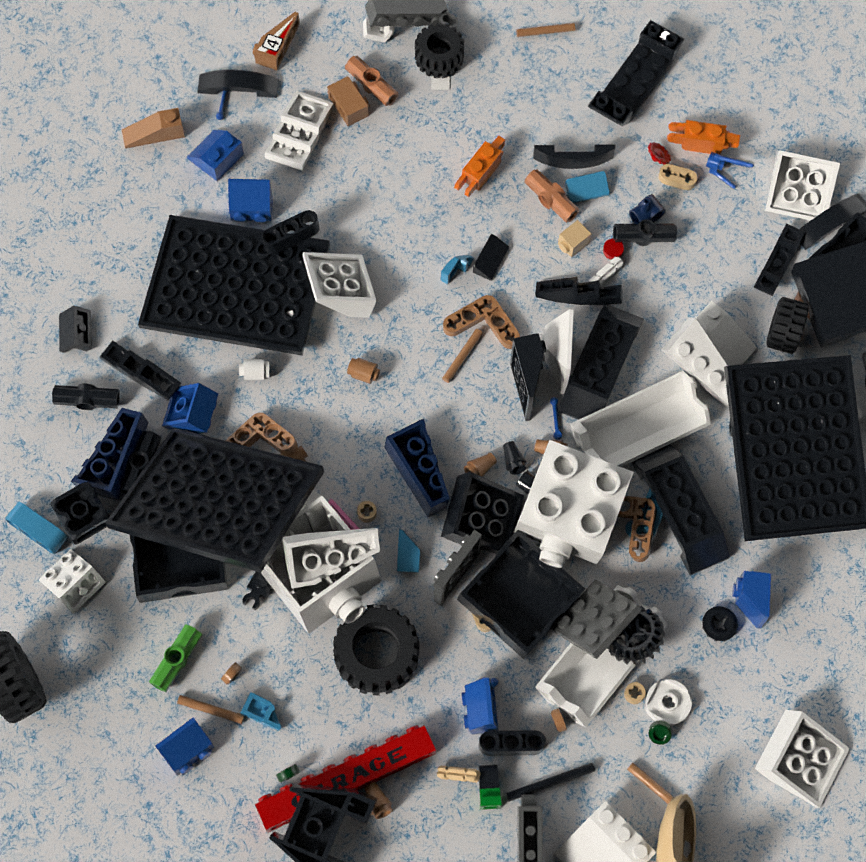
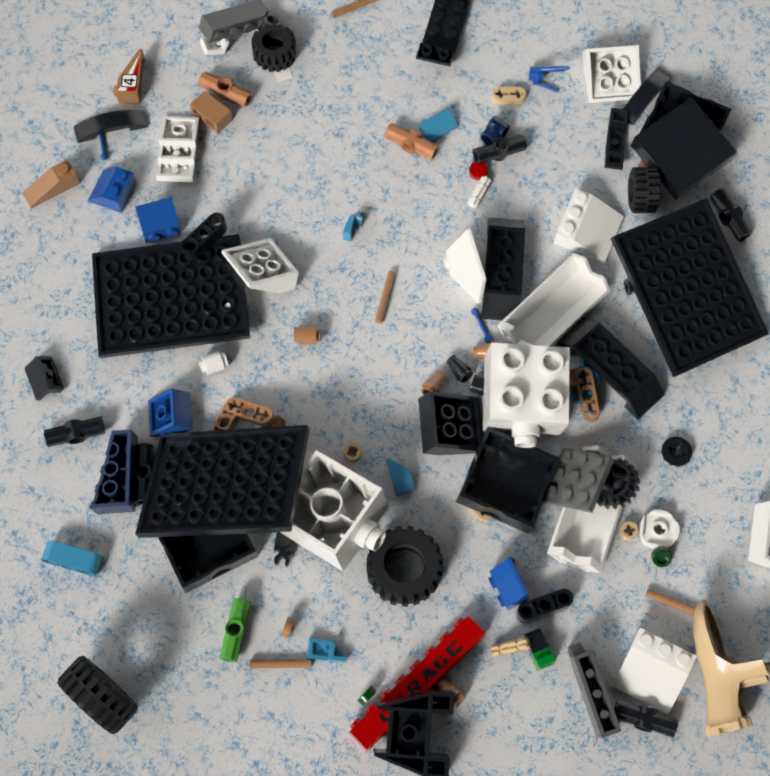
camera: 20 degrees left, 0 degrees up
white bracket [39,549,106,614] -> none
black piece [50,481,110,545] -> none
black slope [100,340,181,400] -> none
blue slope [155,717,215,776] -> none
white wedge [282,528,380,588] -> none
dark blue wedge [384,418,450,518] -> none
dark grey plate [433,530,482,606] -> none
medium nougat beam [443,295,520,349] -> none
orange hinge [454,136,505,197] -> none
black slope [473,234,509,281] -> none
black bar [506,763,595,802] -> none
black slope [510,333,546,421] -> none
black slope [533,144,615,169] -> none
black slope [535,277,623,305] -> none
medium nougat tile [550,708,567,732] -> none
tan brick [558,220,591,257] -> none
red piece [648,142,671,165] -> none
white wedge [661,317,729,406] -> none
orange hinge [667,120,740,154] -> none
blue slope [732,571,771,628] -> none

